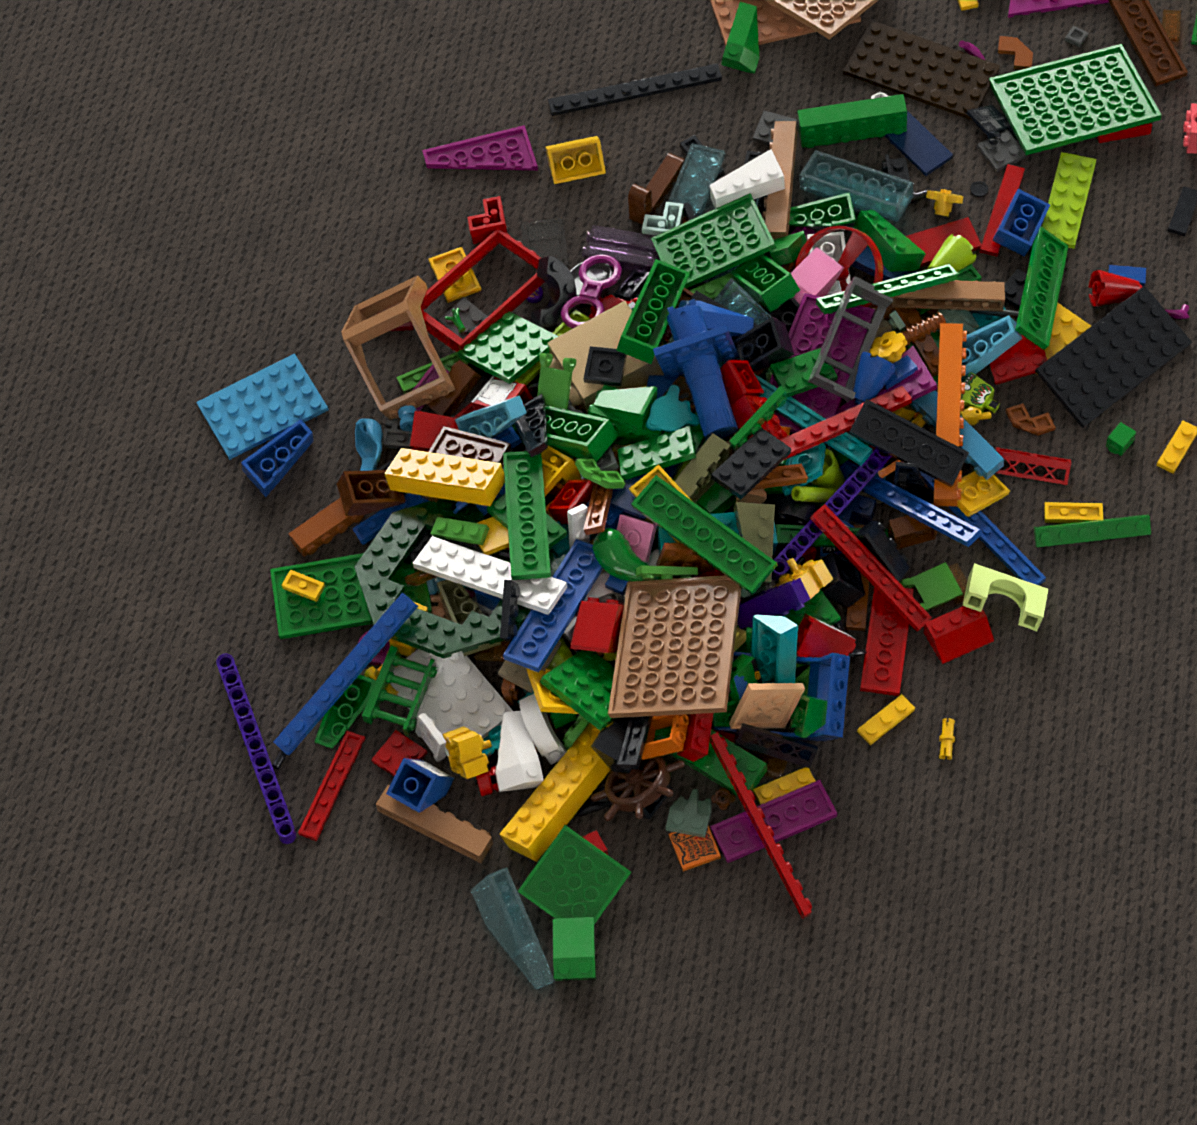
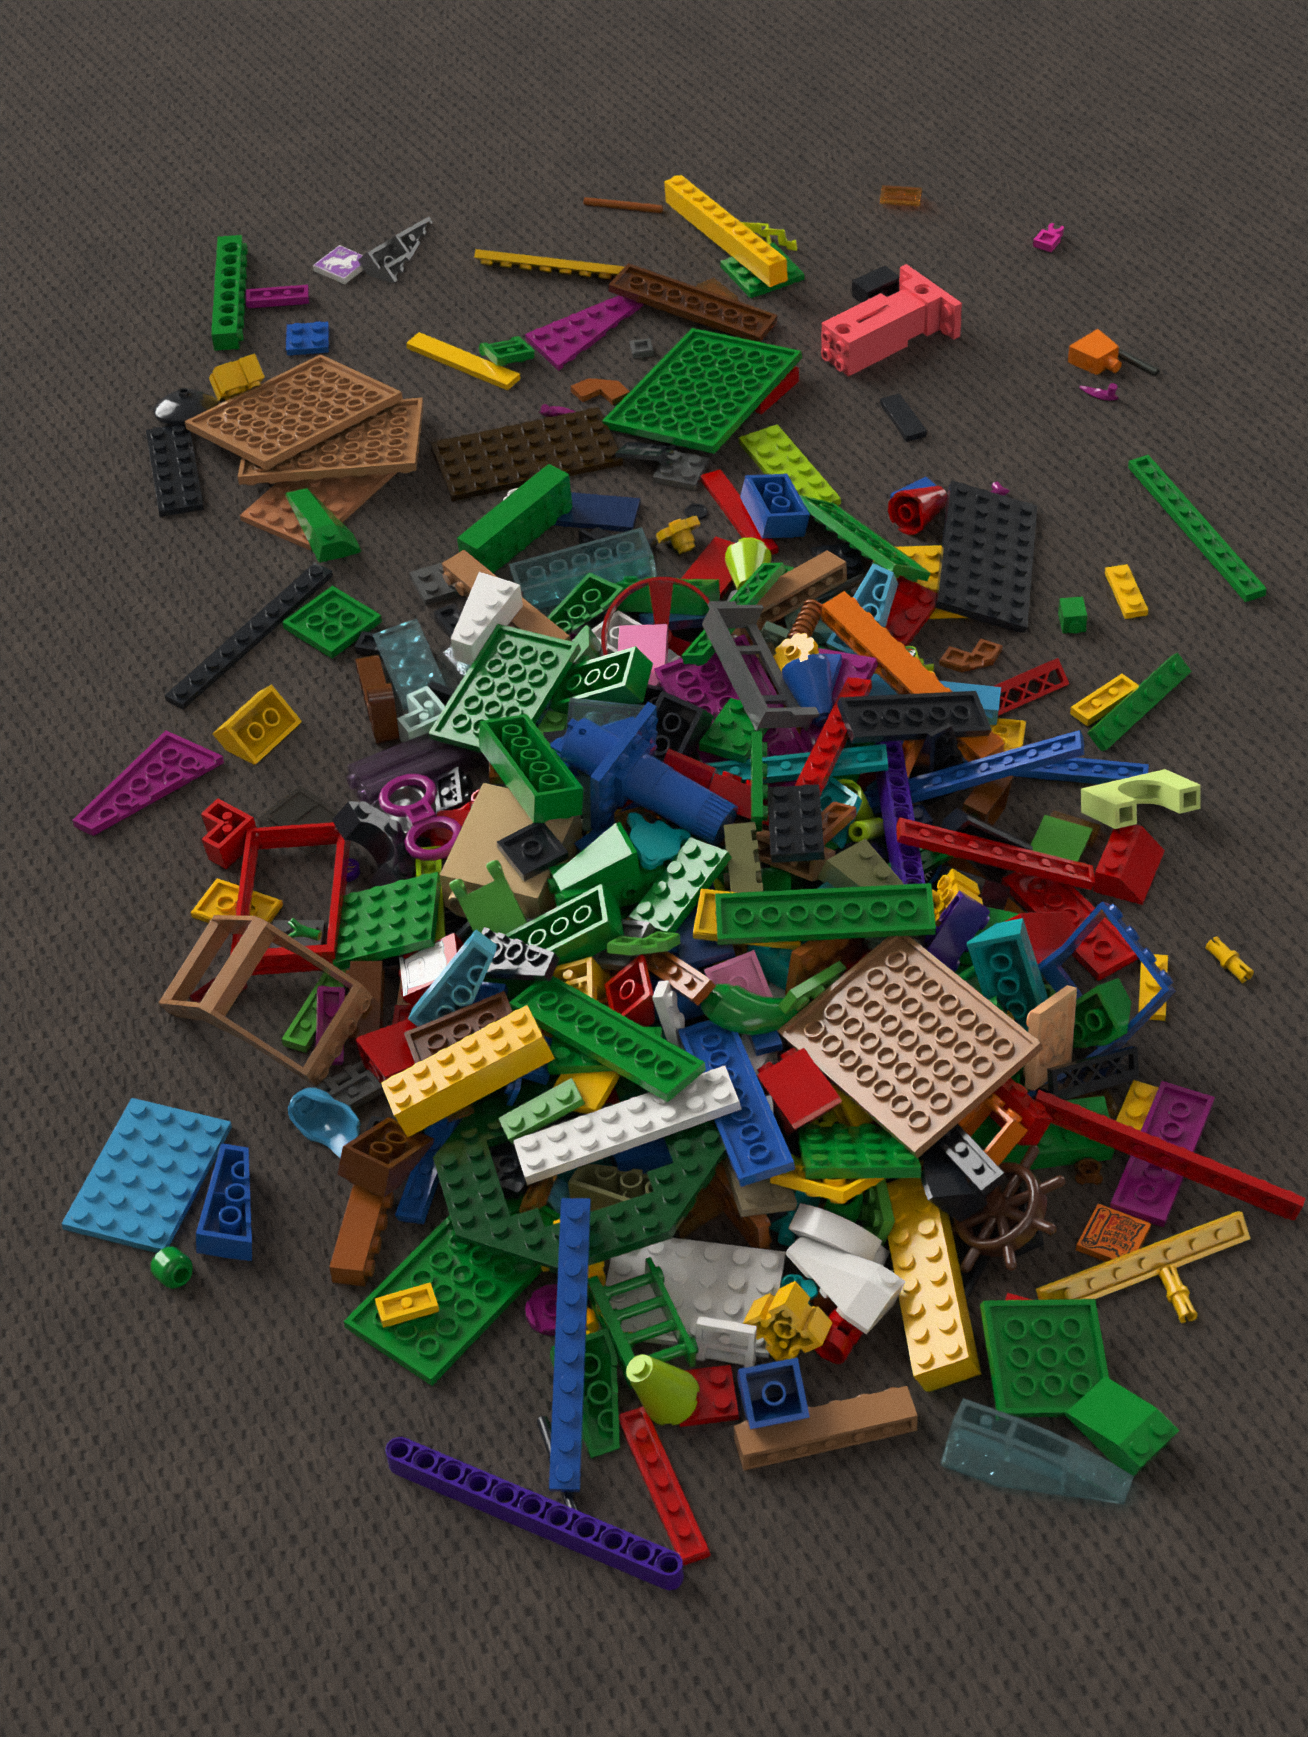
camera: 45 degrees left, 15 degrees down
dark azure wheel [398,406,416,431] -> none
black plate [500,580,520,642] -> none
sand green plate [666,789,712,838] -> none
none -> green head [150,1247,193,1289]
none -> green plate [283,586,382,659]
none -> lime cone [626,1355,699,1426]
none -> yellow tile [1036,1211,1250,1300]
none -> yellow pin [1159,1266,1197,1323]

